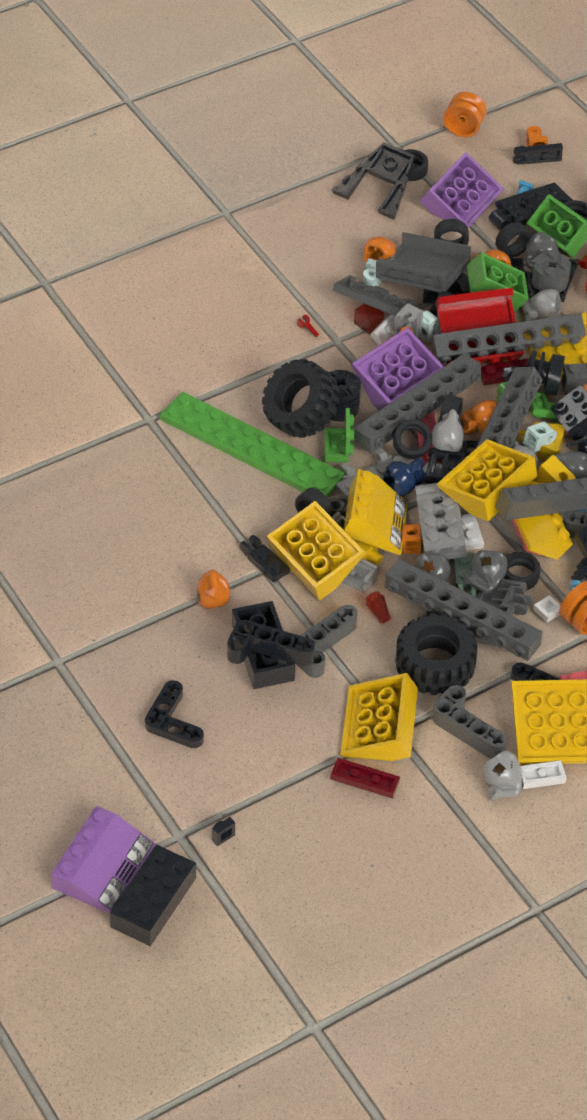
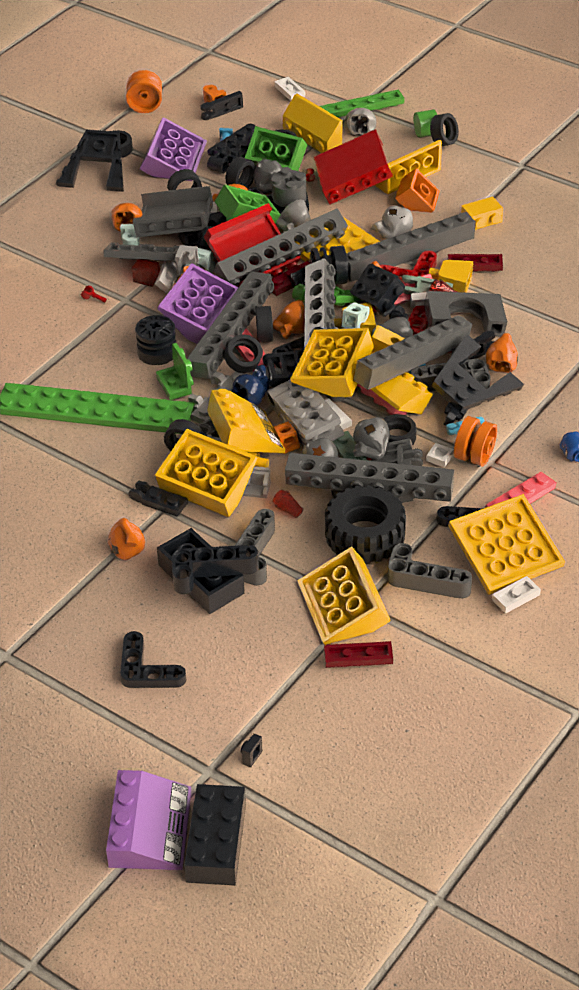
camera: 20 degrees left, 5 degrees down
black tyre [262,359,339,438] -> none
light grey piece [432,409,464,452] -> none
light grey piece [482,750,522,802] -> none

